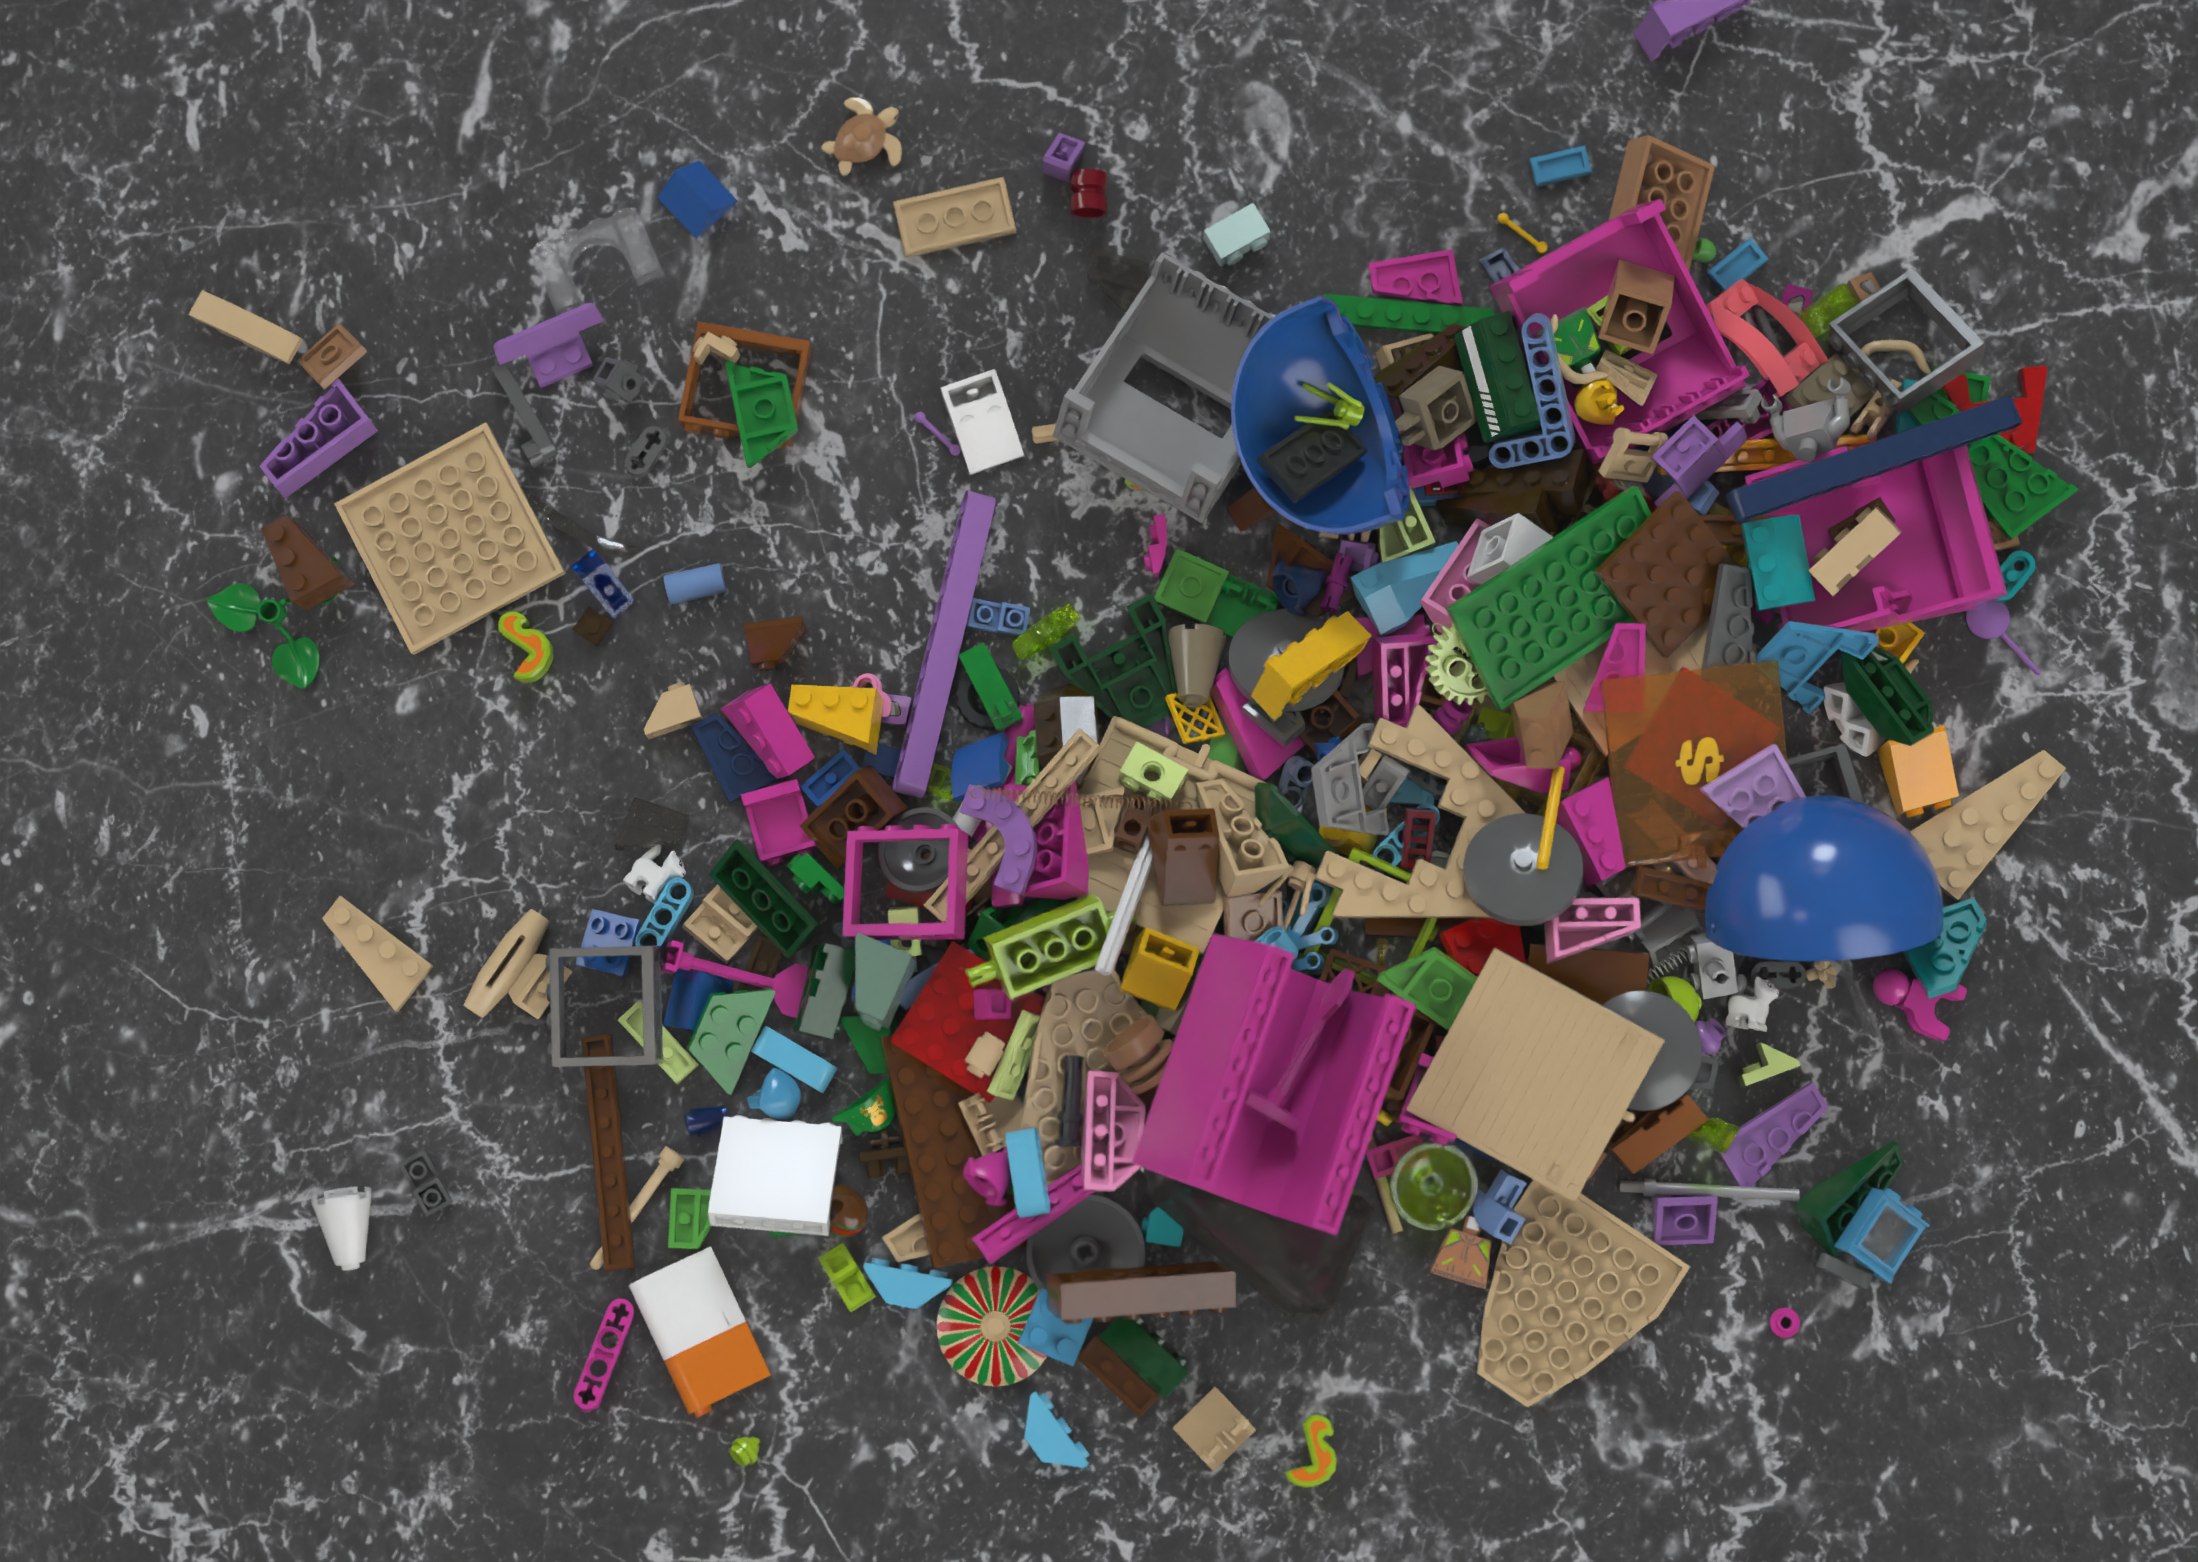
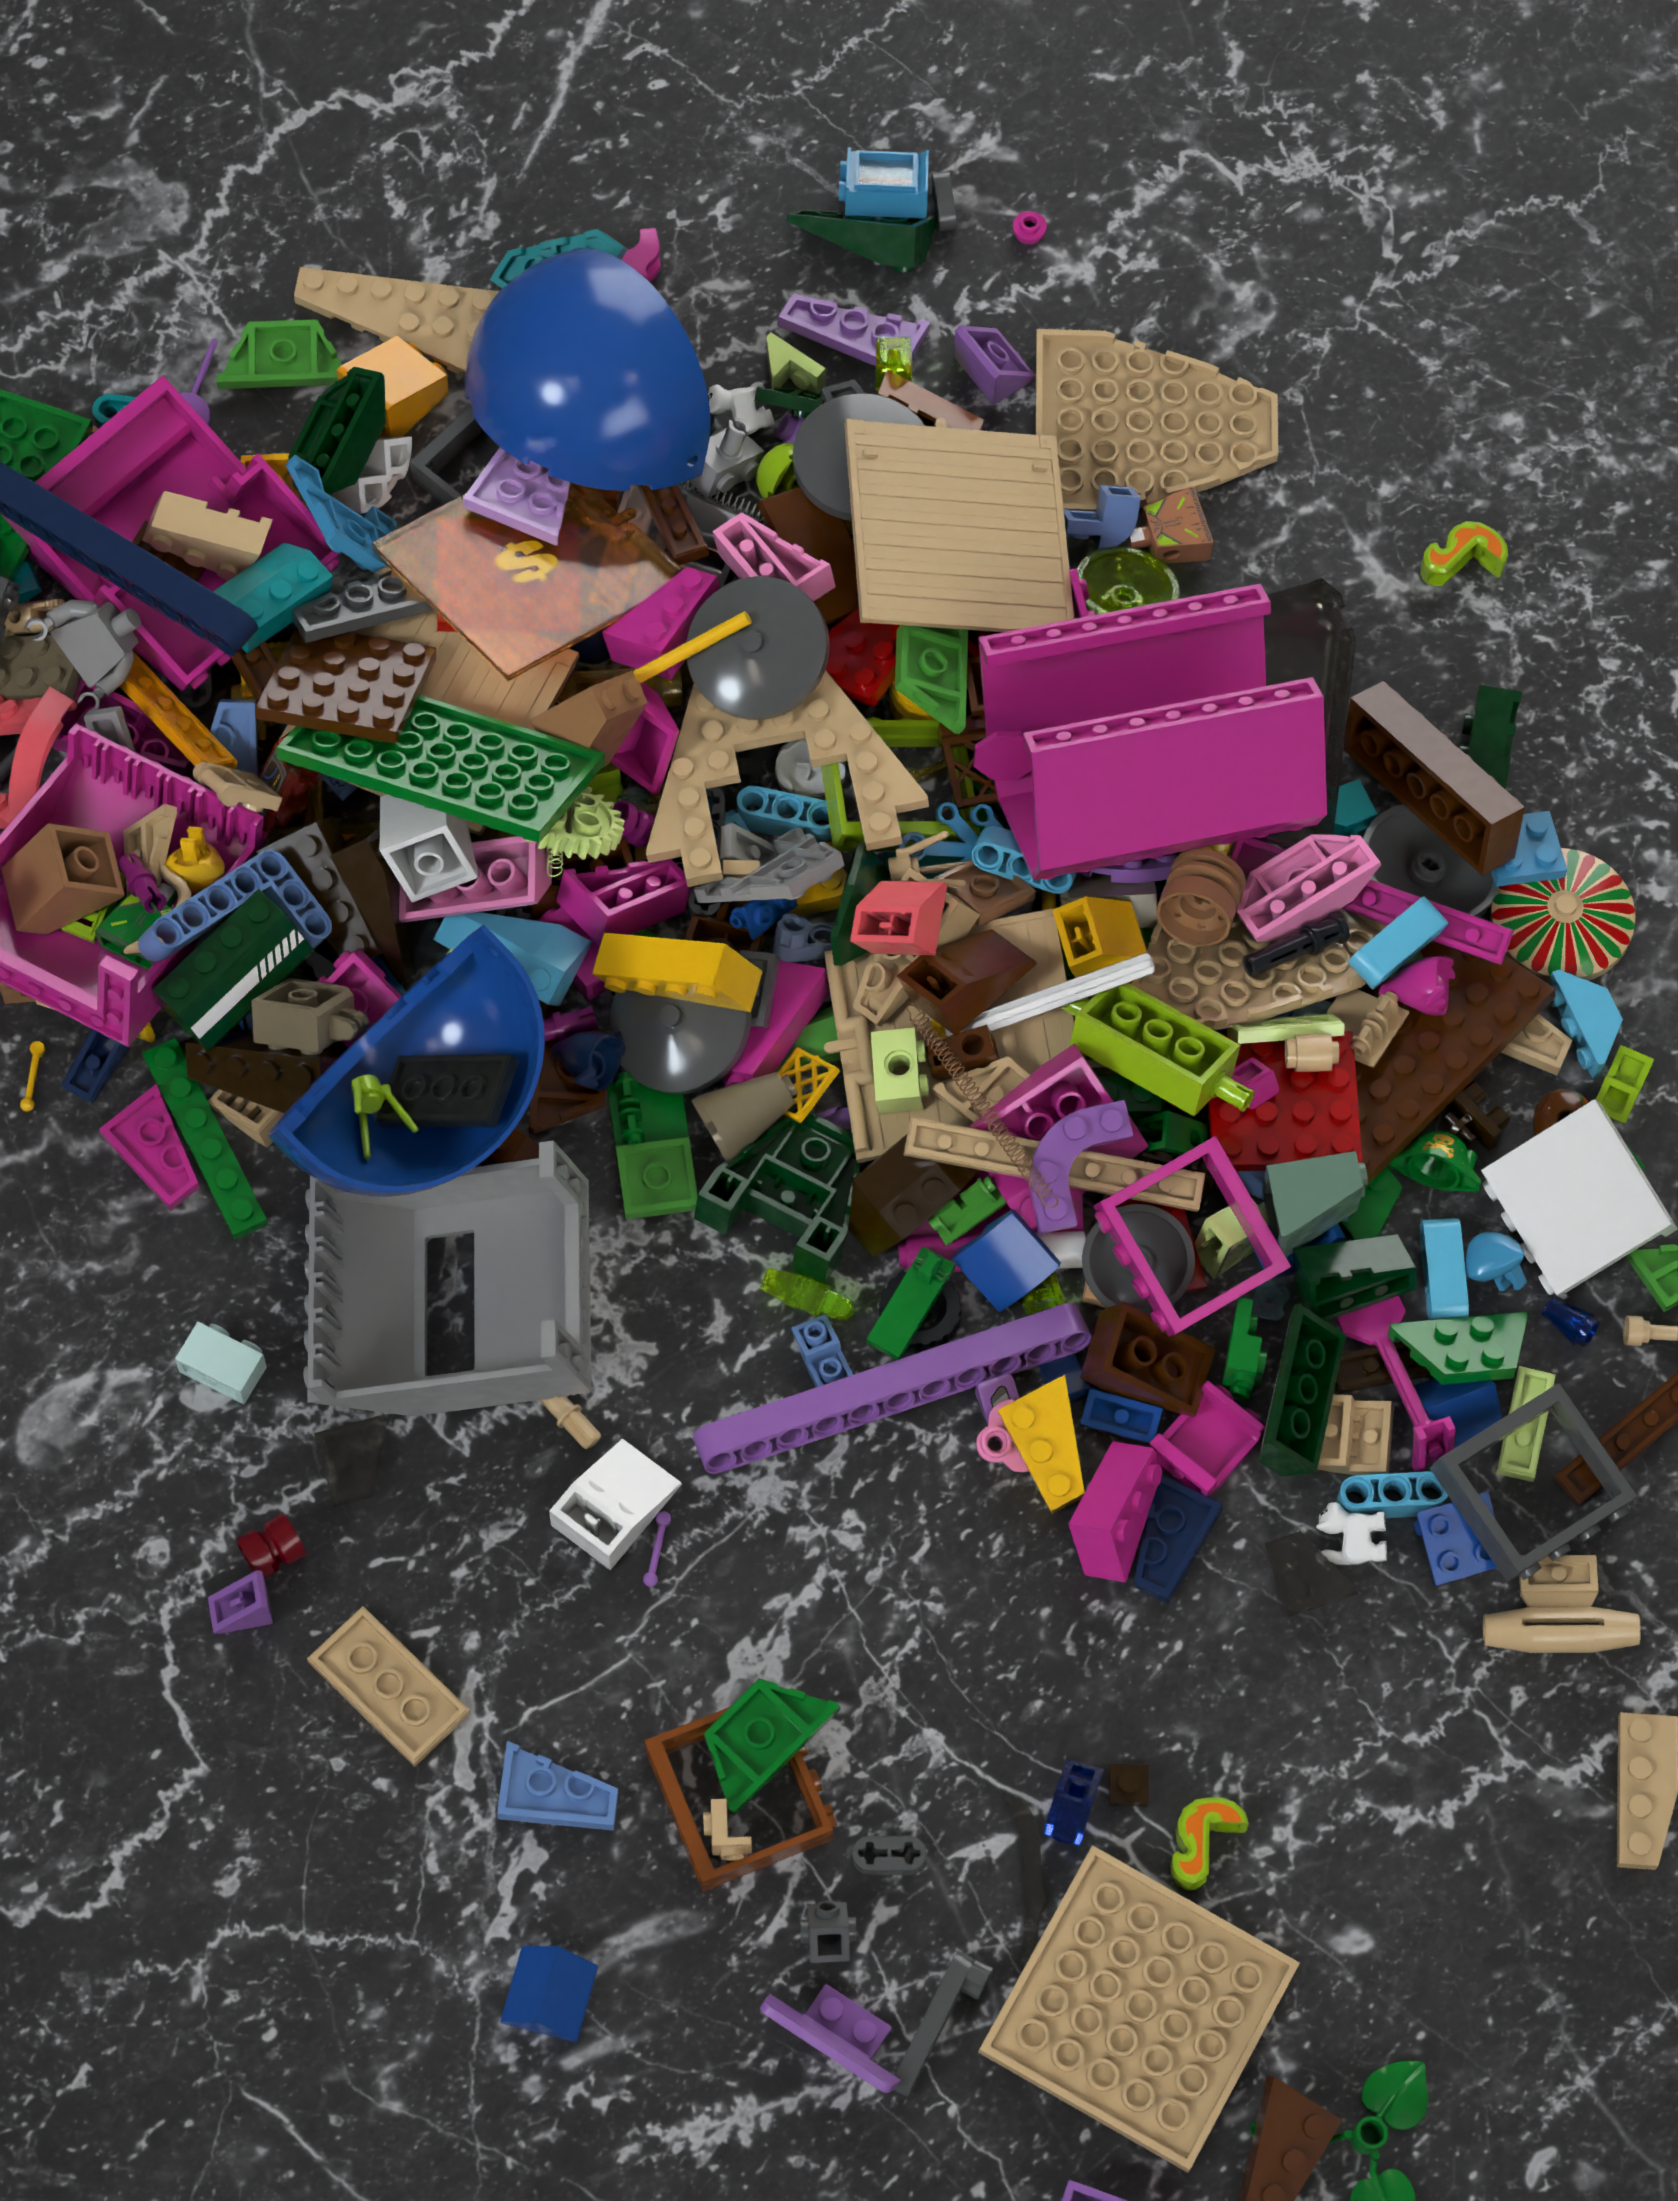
camera: 125 degrees left, 15 degrees down
clear arch [529,207,664,316] -> none
tan slope [644,682,703,739] -> none
medium blue brick [663,563,727,605] -> none
reddish brown slope [744,616,807,671] -> none
animal [822,98,902,176] -> none
medium azure slope [1024,1391,1090,1468] -> none
reddish brown tile [1077,1334,1160,1418] -> none
dark pink slope [1143,514,1167,579] -> none
tan hinge [1173,1387,1256,1472] -> none
dark red slope [1400,808,1437,869] -> none
dark pink wing [1583,623,1646,712] -> none
light grey bar [1620,1178,1800,1201] -> none
medium lavender plate [1652,415,1747,507] -> none
none -> magenta pin [118,853,166,913]
none -> bright green wing [216,319,342,389]
none -> medium blue wing [497,1741,619,1831]
none -> dark green wing [754,387,824,419]
none -> coral slope [850,881,947,956]

